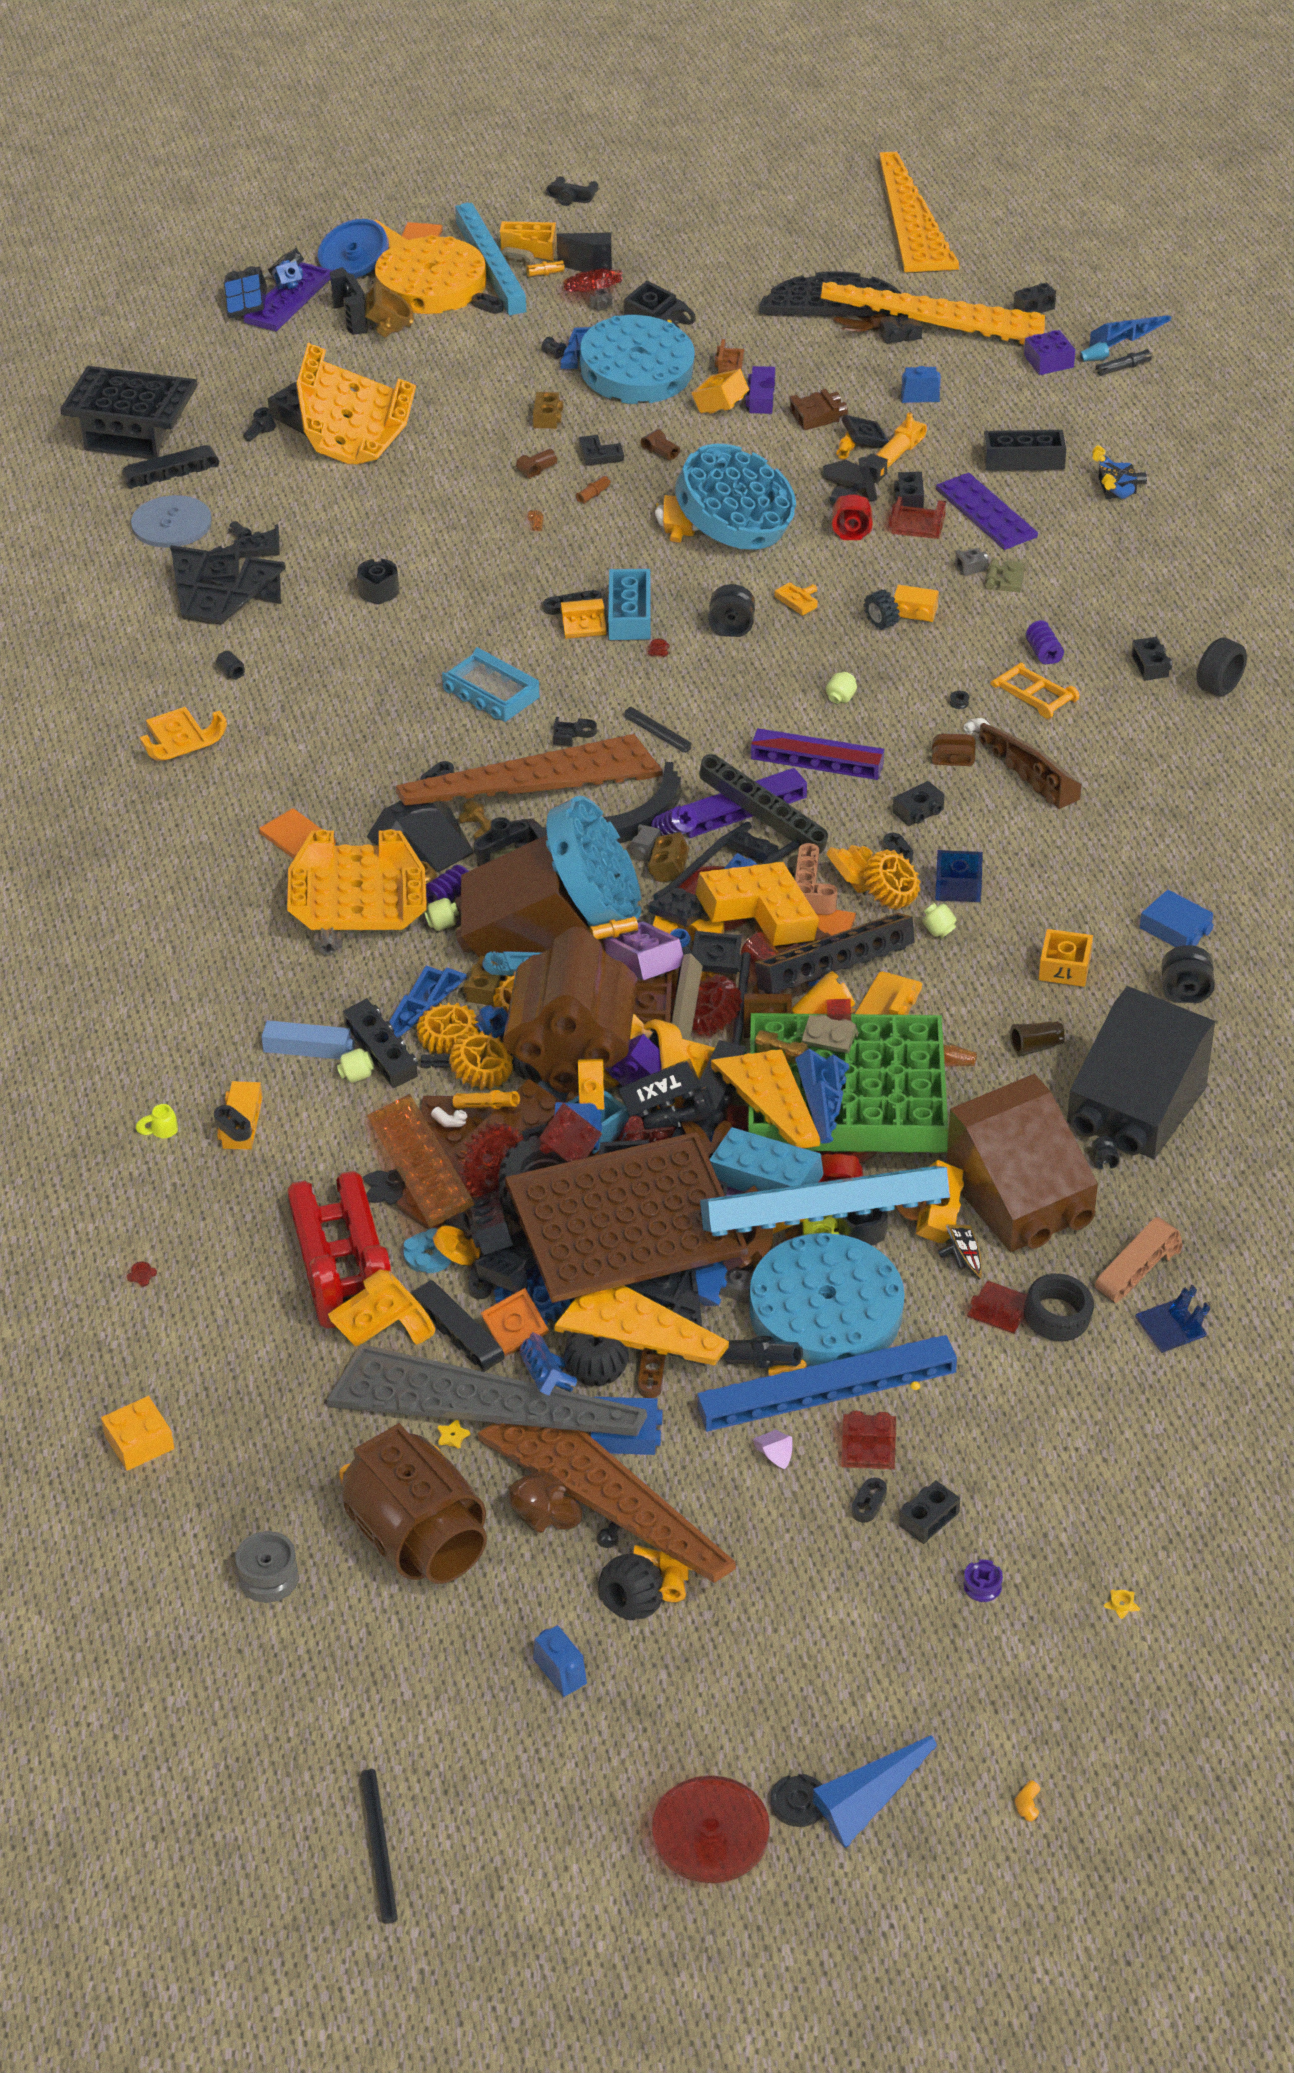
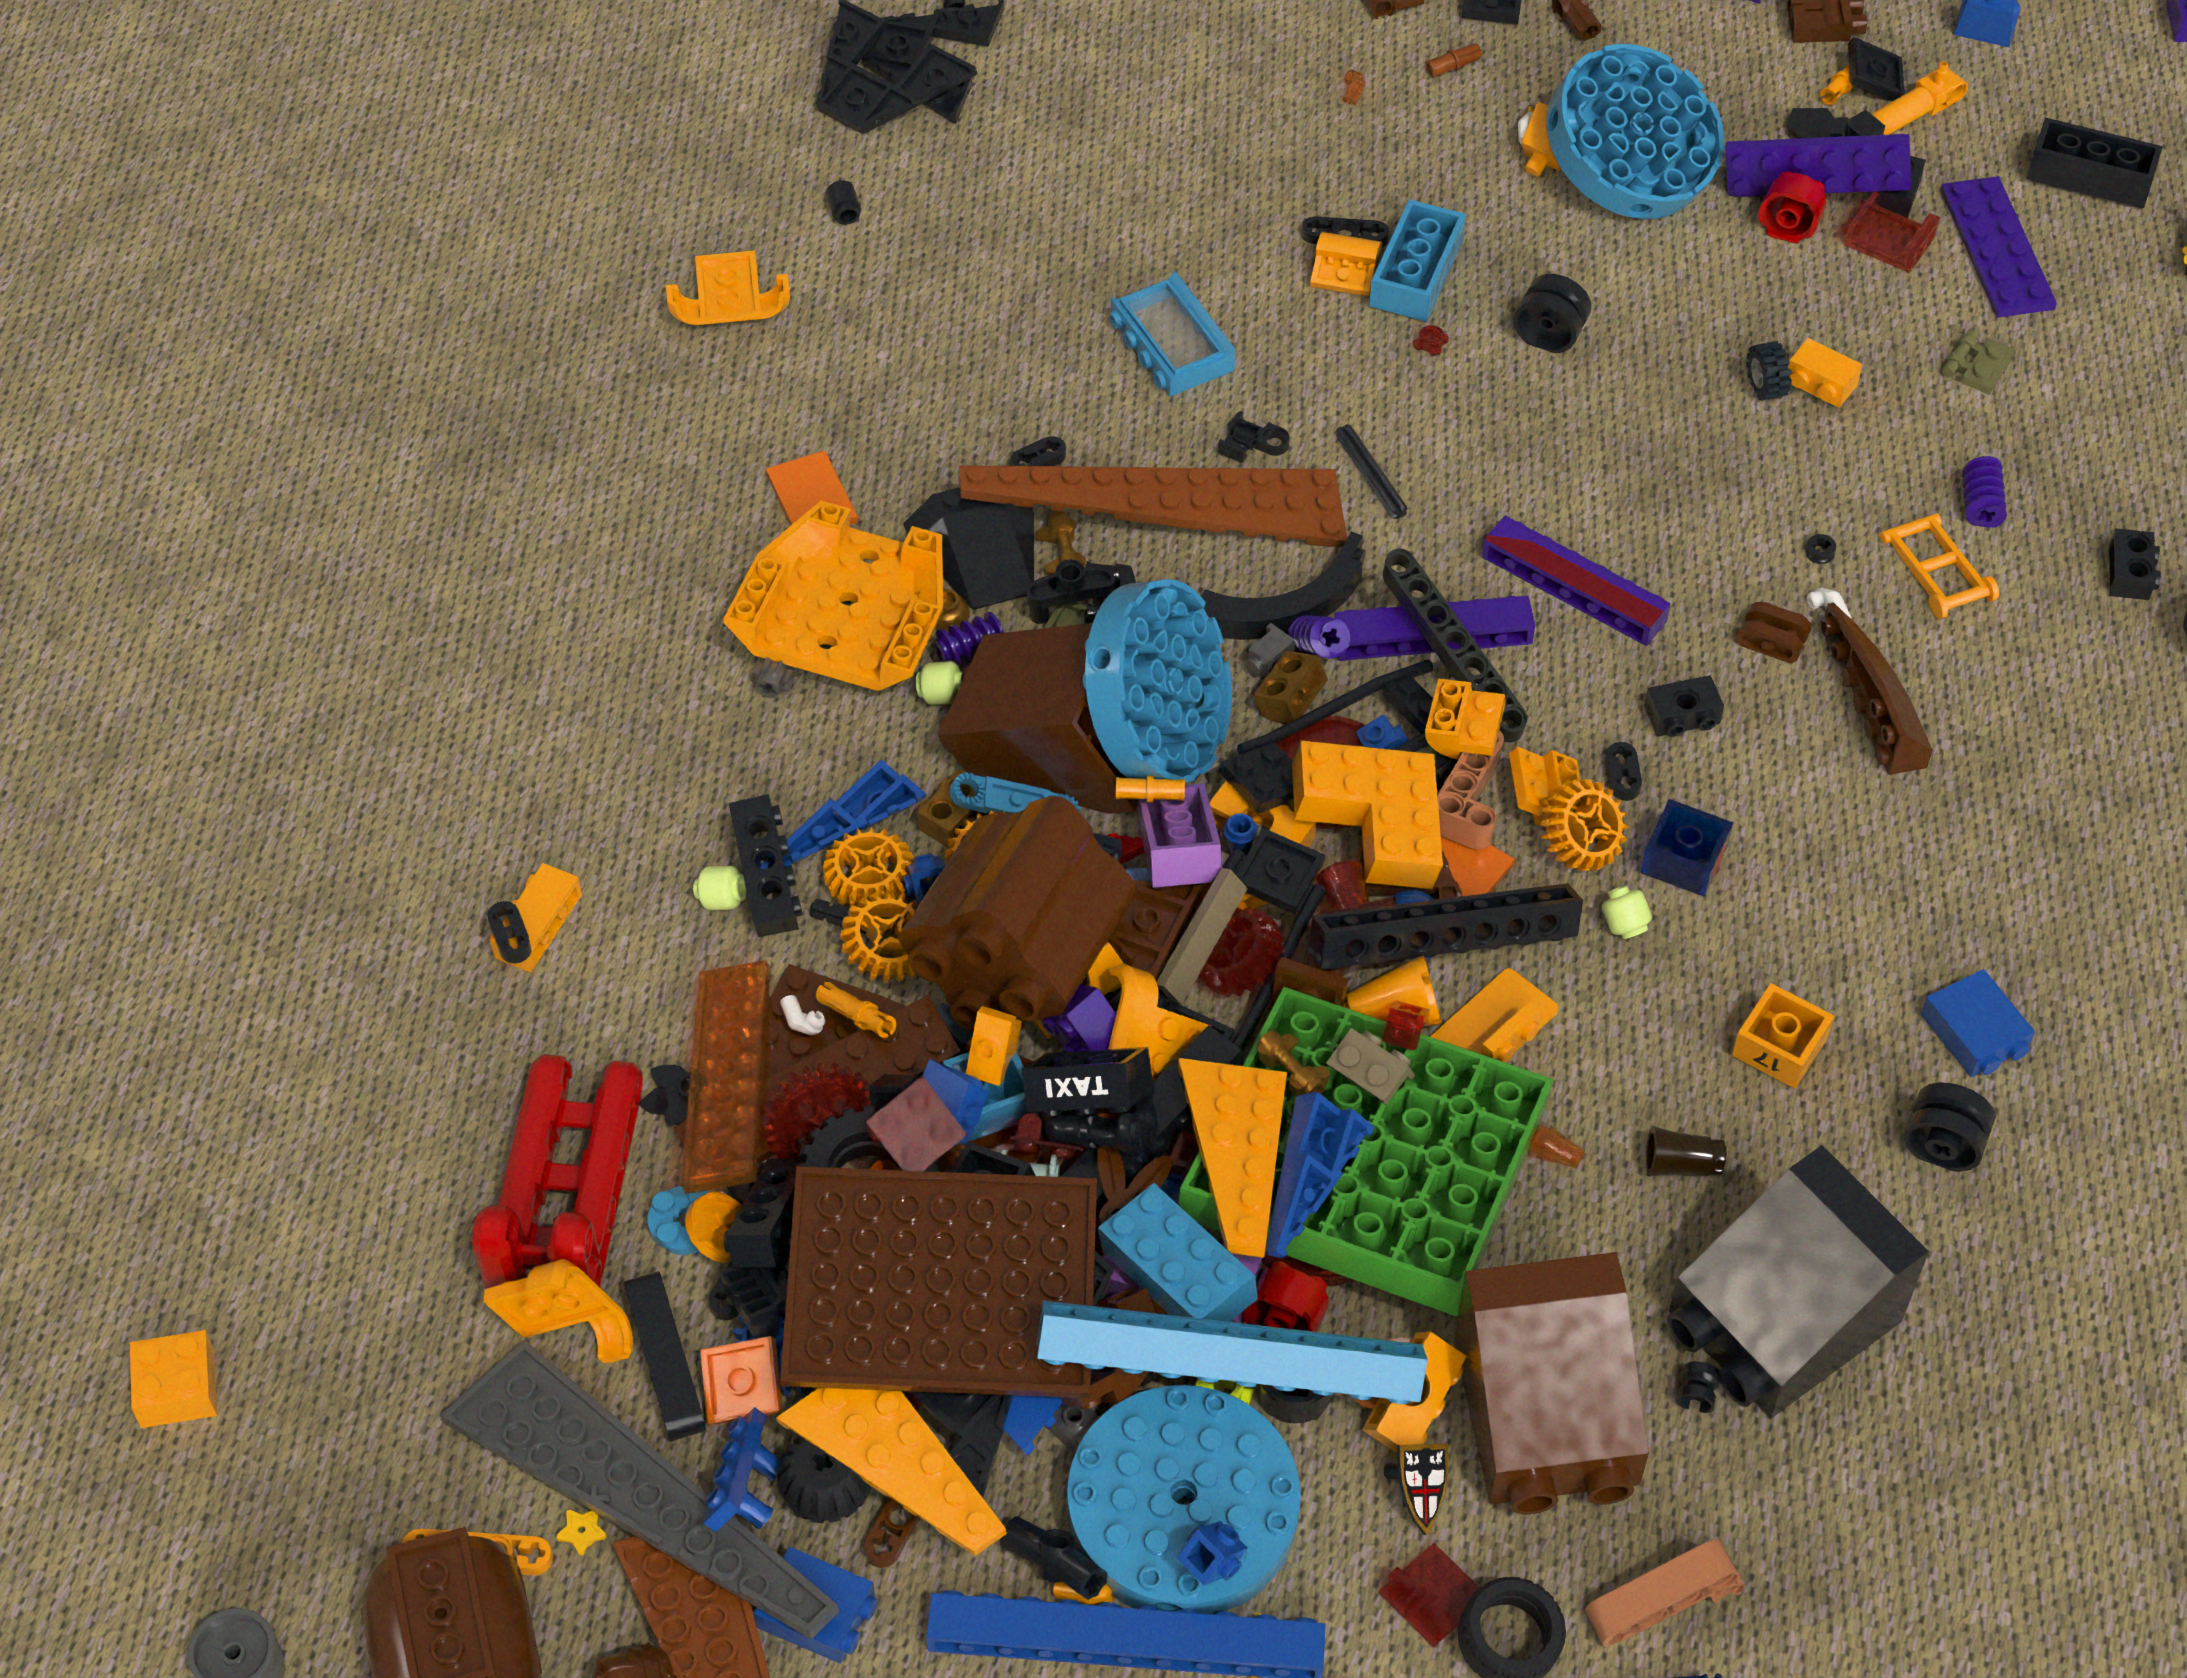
camera: 20 degrees right, 10 degrees up
clear red plate [127,1261,157,1287] -> none
neon yellow piece [136,1104,178,1138] -> none
medium blue brick [262,1020,355,1059] -> none
black brick [357,559,399,605] -> none
light orange plate [774,582,818,616] -> none
yellowish green head [826,672,857,704] -> none
flat silver brick [955,548,988,576] -> none
none -> blue brick [1177,1521,1248,1585]
none -> light orange brick [1425,679,1506,760]
none -> dark purple plate [1725,134,1911,197]

